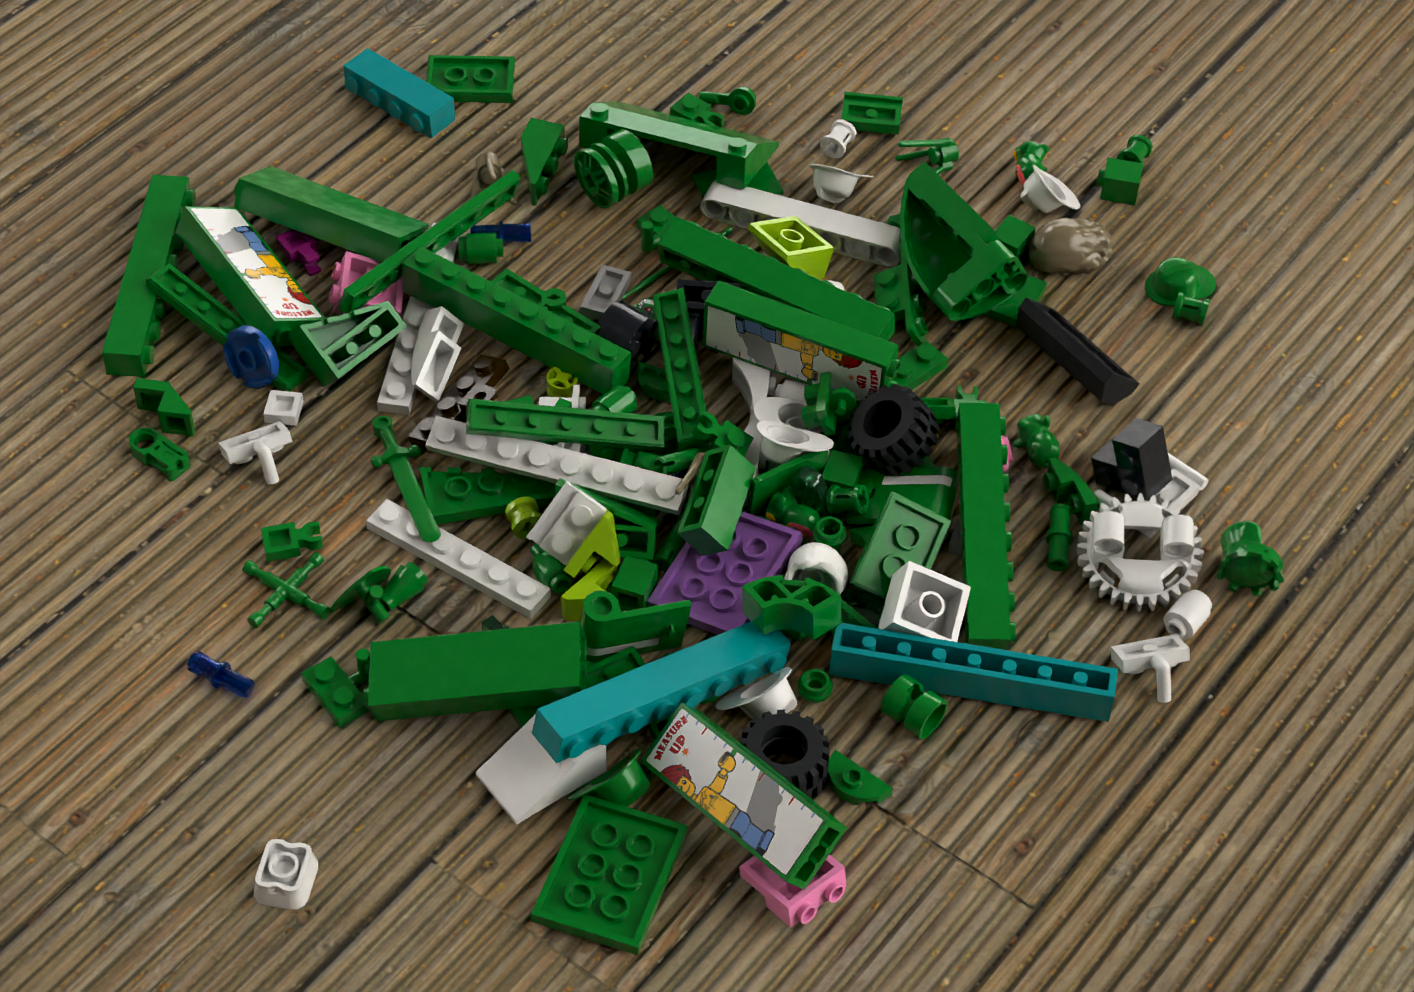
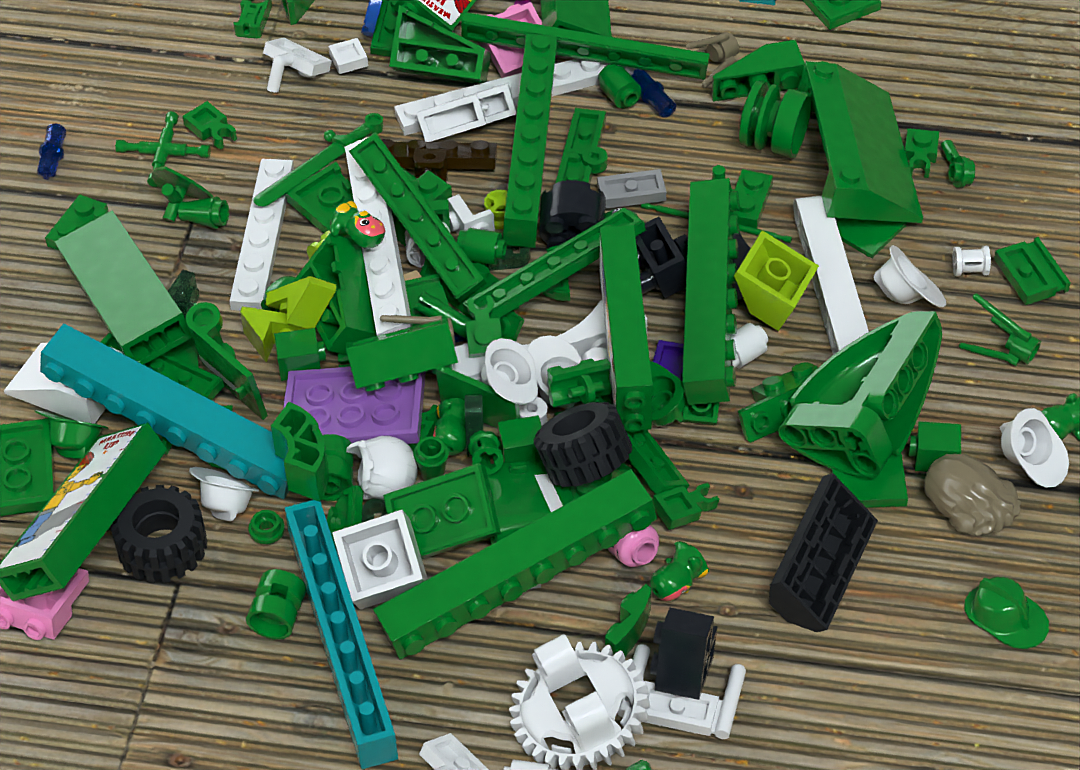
camera: 65 degrees right, 0 degrees up
white plate [526,480,607,565] -> none
green plate [828,749,893,805] -> none
green plate [894,341,949,390] -> none
green pin [1046,504,1073,571] -> none
green bush [1172,292,1210,326] -> none
none -> green animal [330,201,386,249]

